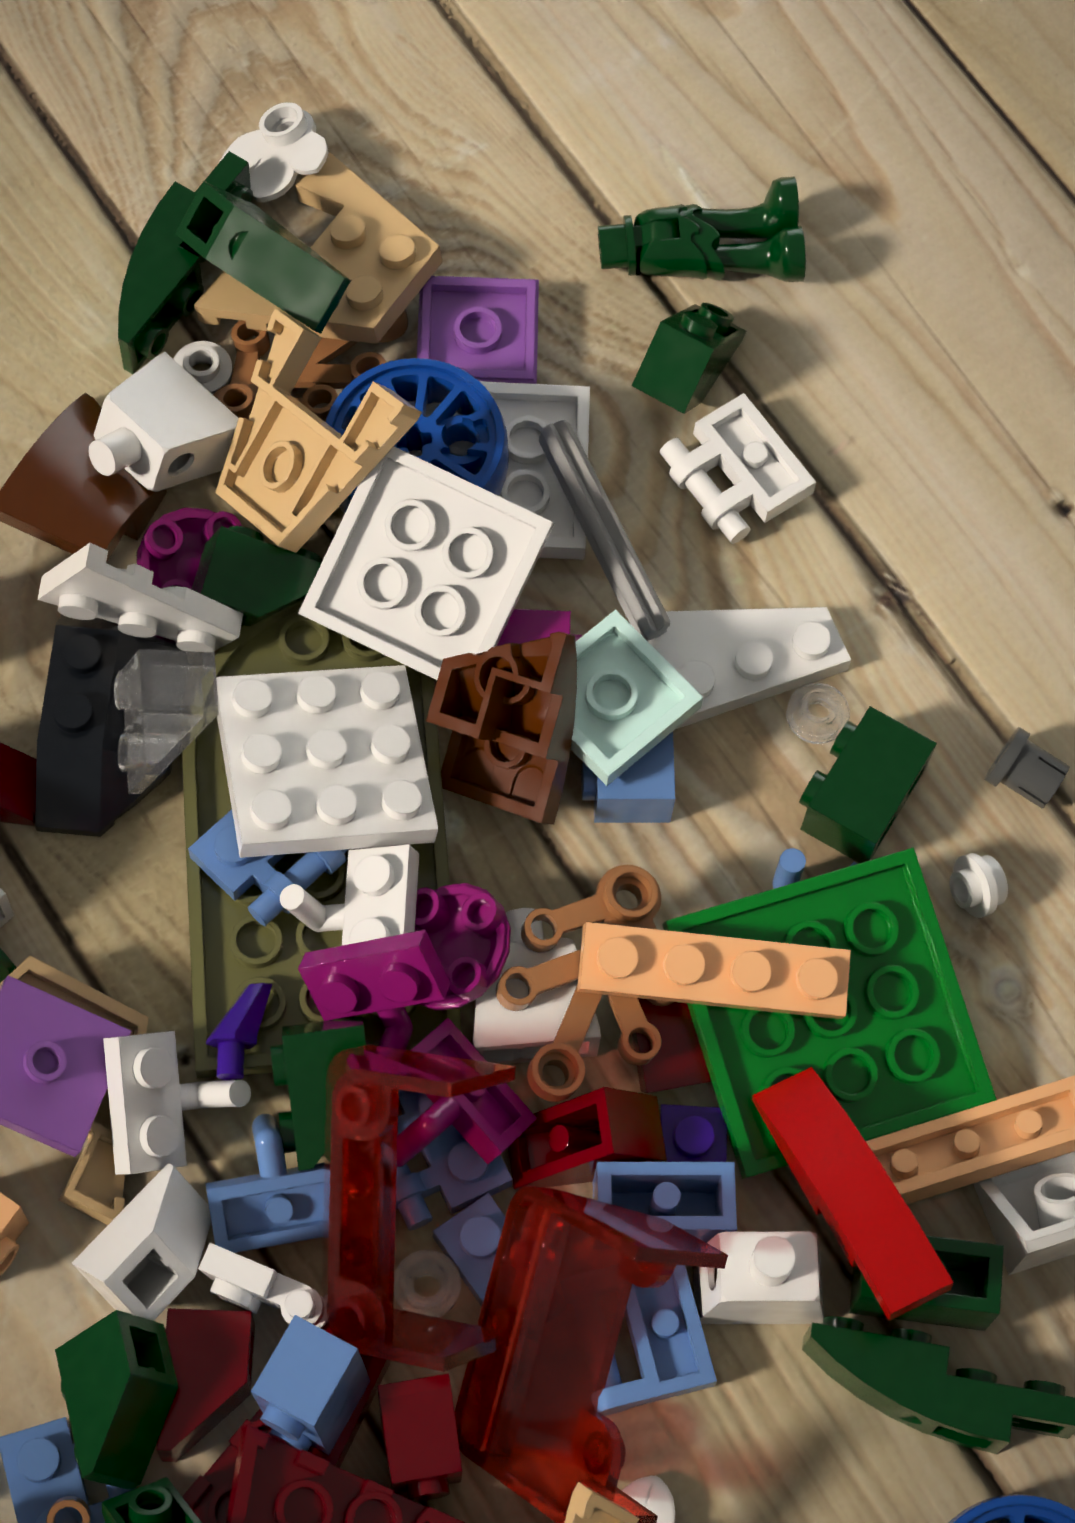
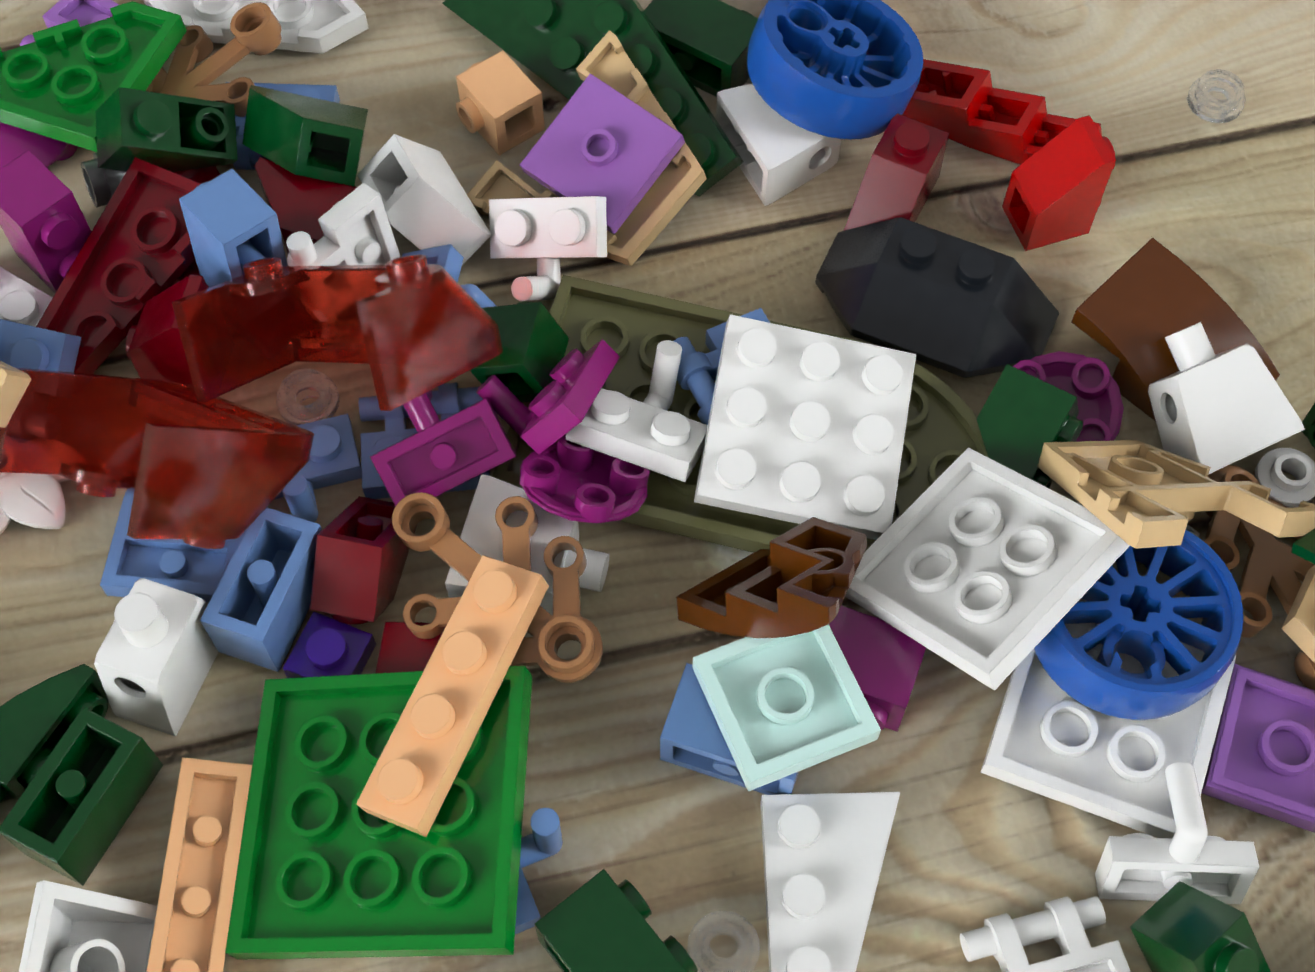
camera: 115 degrees right, 5 degrees down
white wing [37,543,243,655] -> none
clear slope [114,649,219,794] -> none
dark purple bar [206,983,272,1080] -> none
light grey axle [539,420,670,641] -> none
red slope [752,1067,954,1321] -> none
none -> white plate [1095,762,1259,904]

